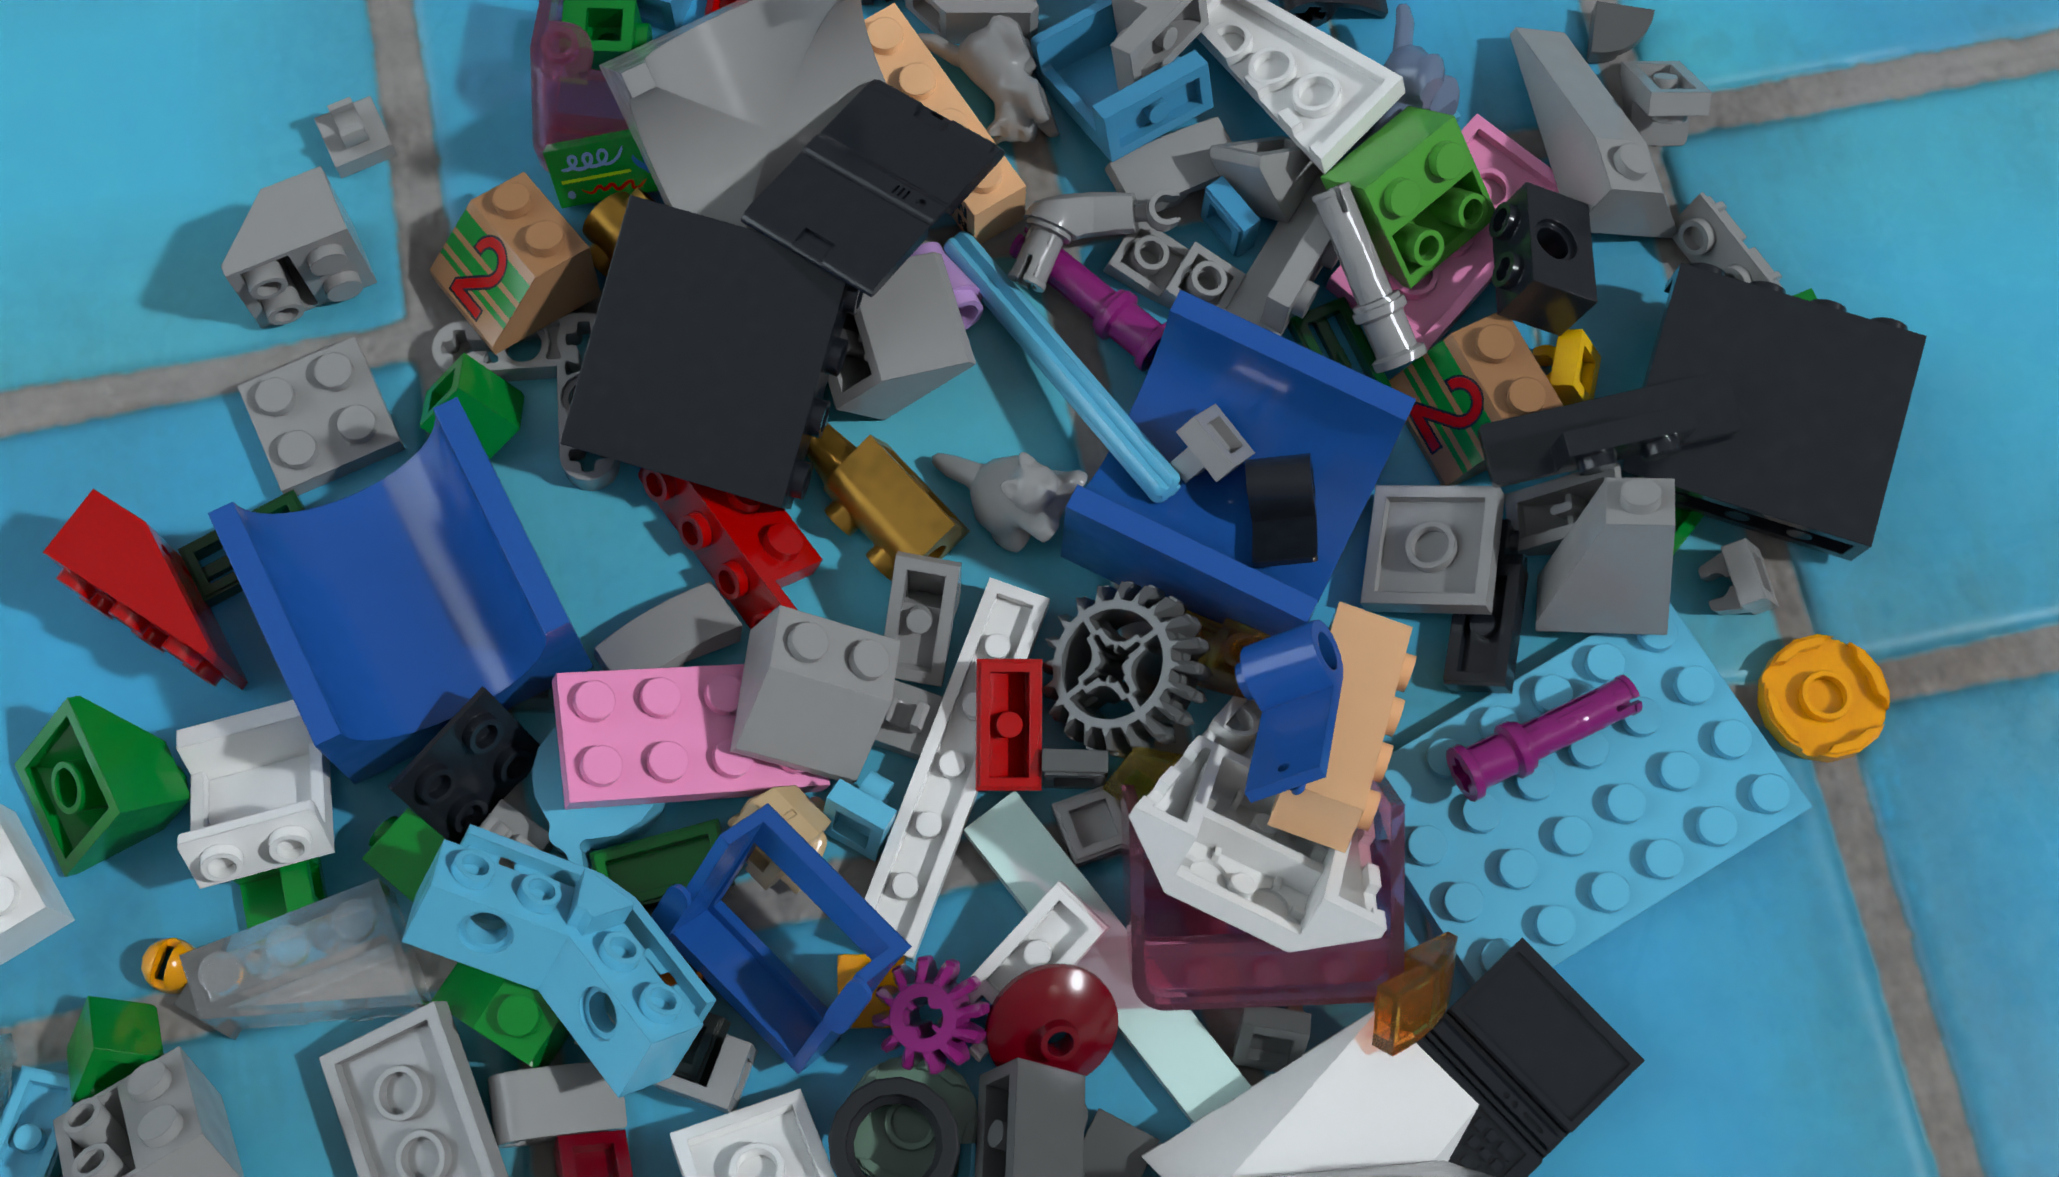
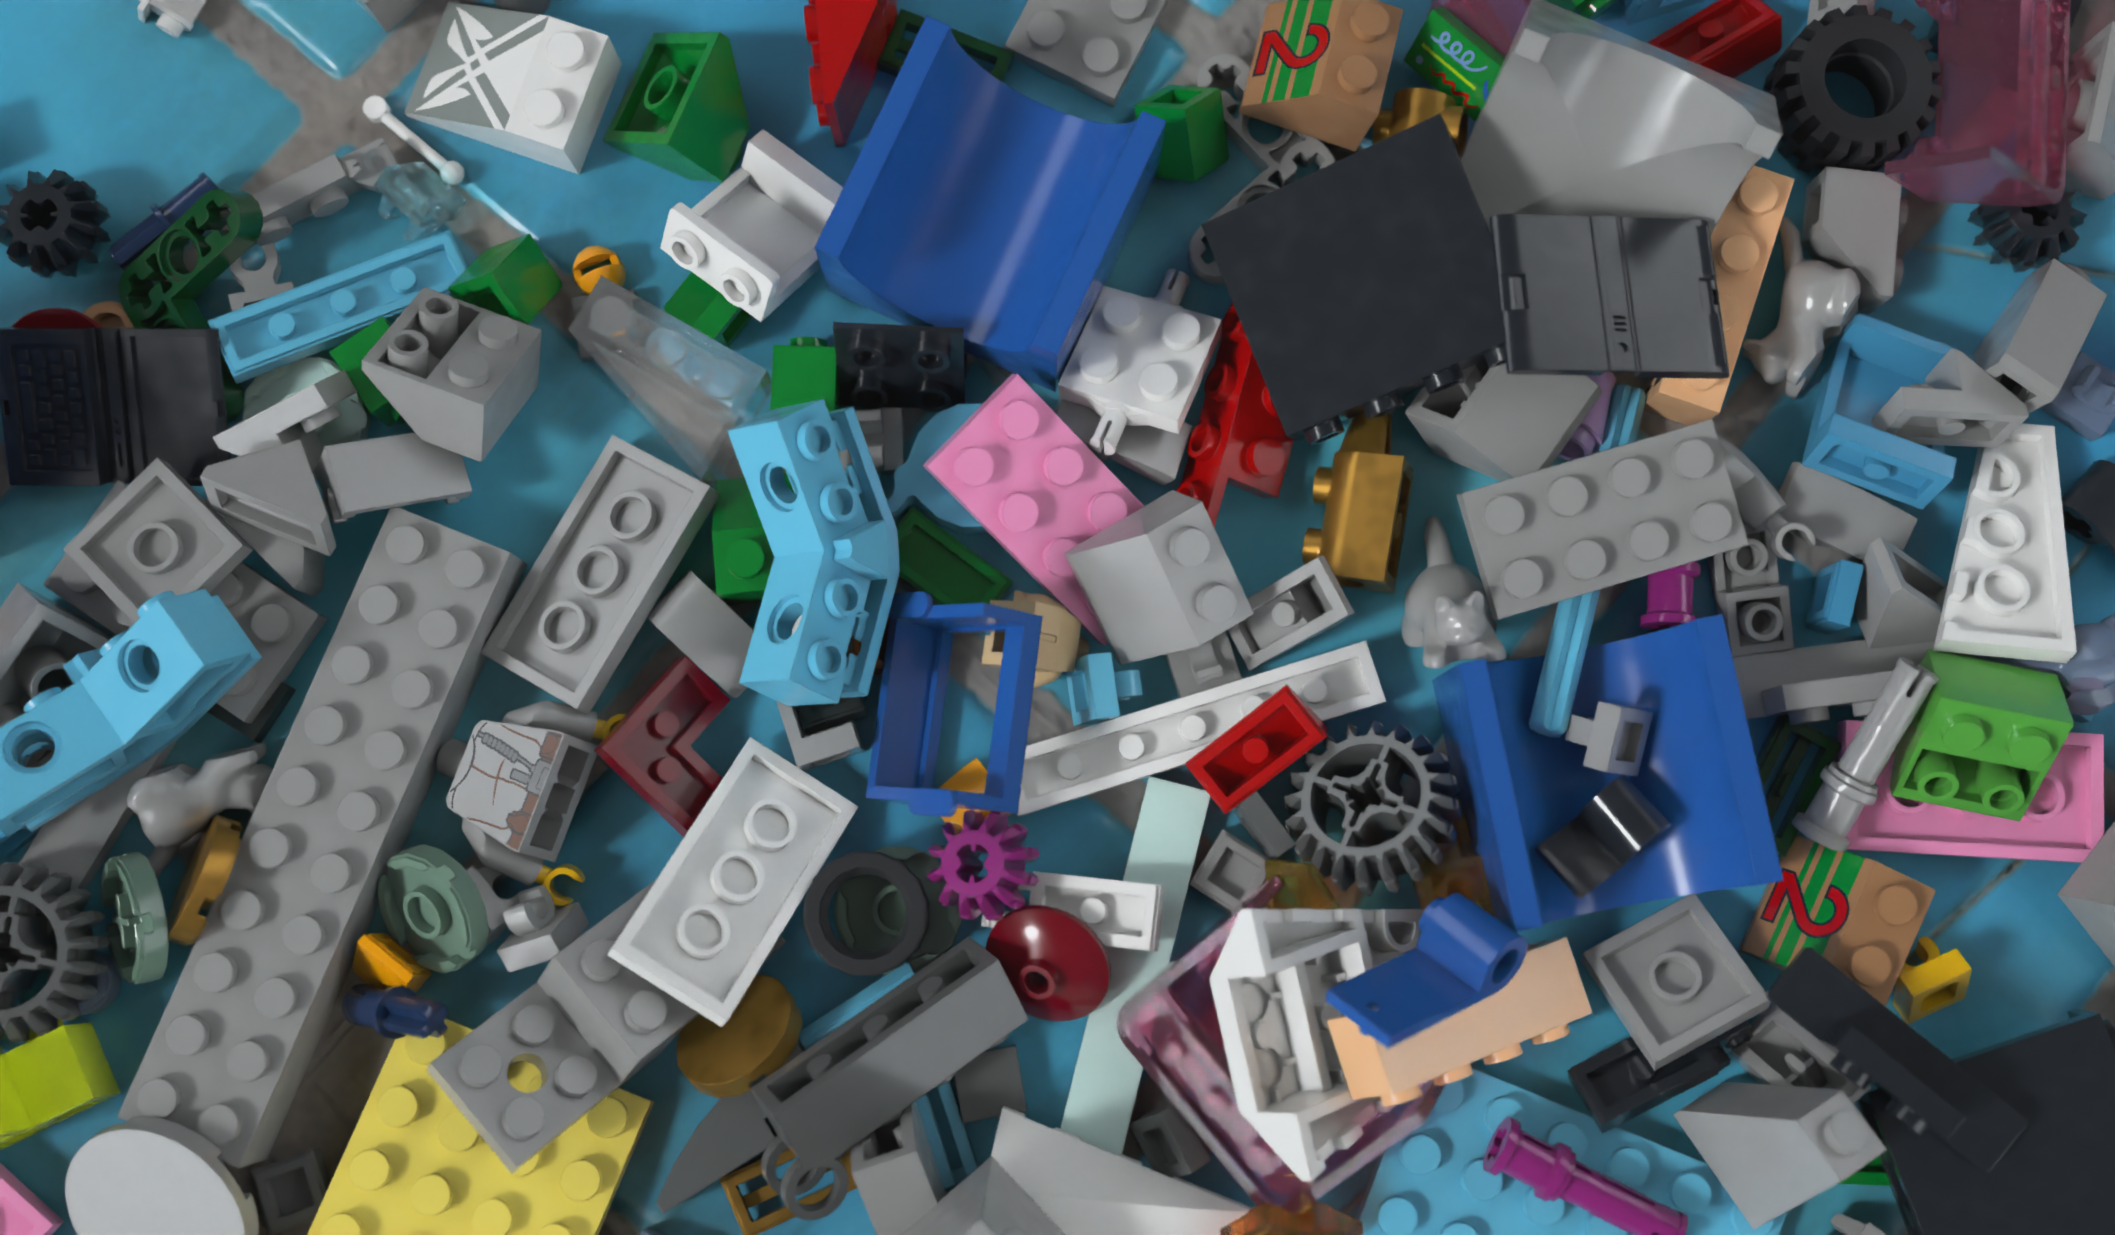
camera: 55 degrees right, 10 degrees up
black brick [1489,182,1598,336] -> none
none -> white plate [1058,269,1222,455]
none -> light grey plate [1456,419,1749,620]

